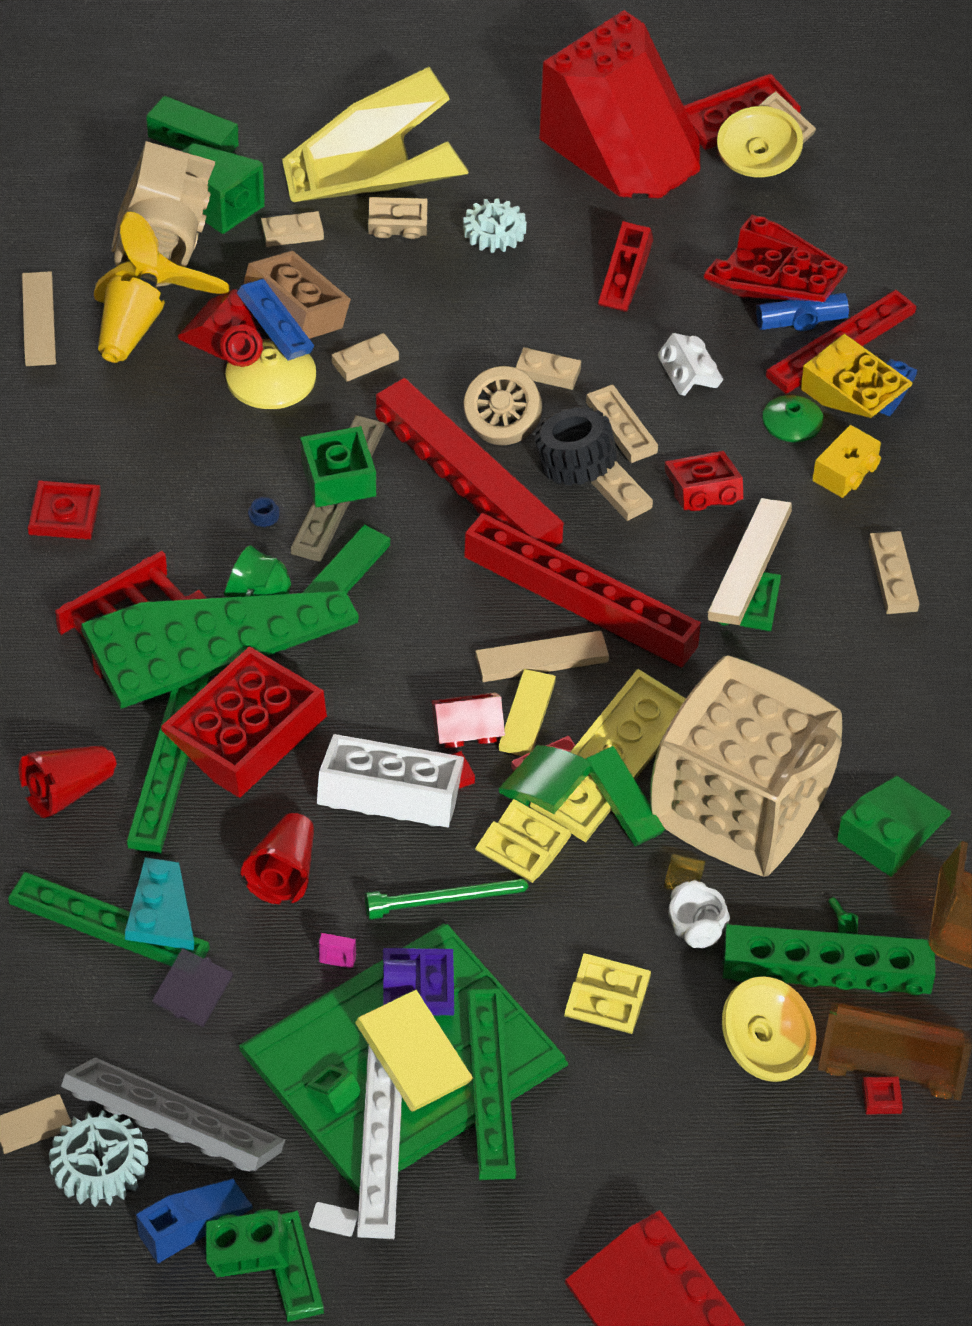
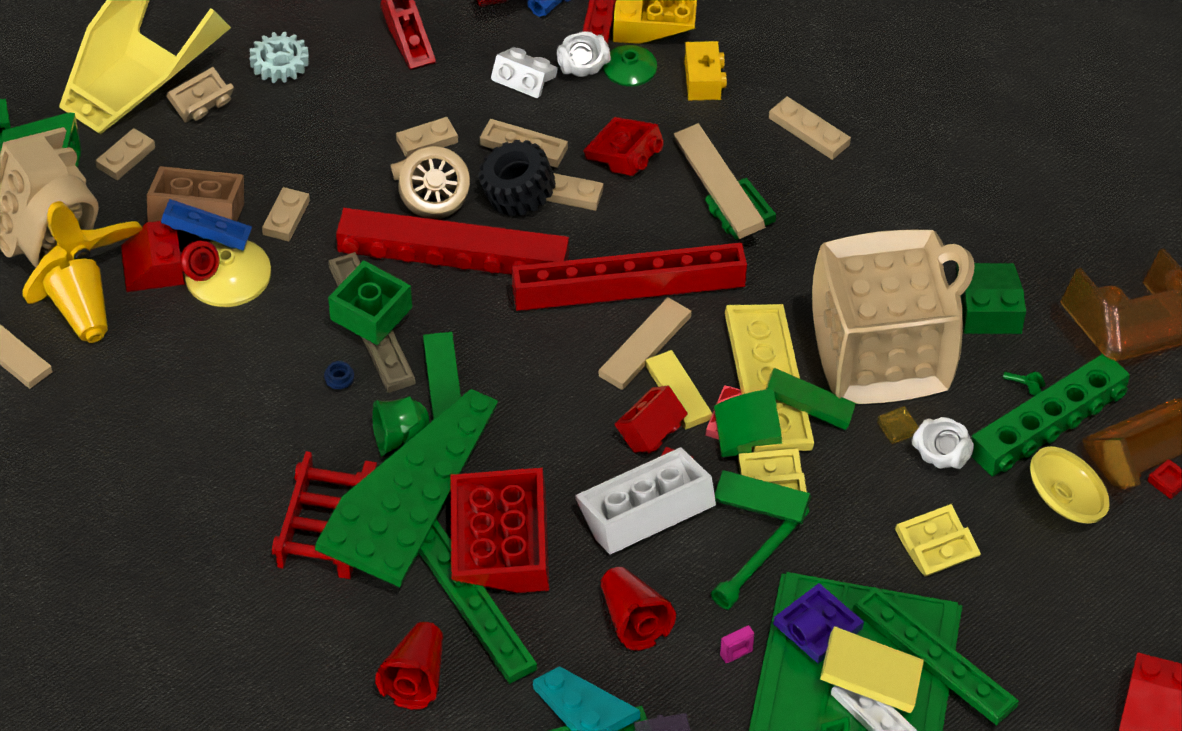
camera: 40 degrees left, 0 degrees up
red tile [28,481,101,540] -> none
none -> white hair [556,31,611,77]
none -> green tile [715,470,811,525]

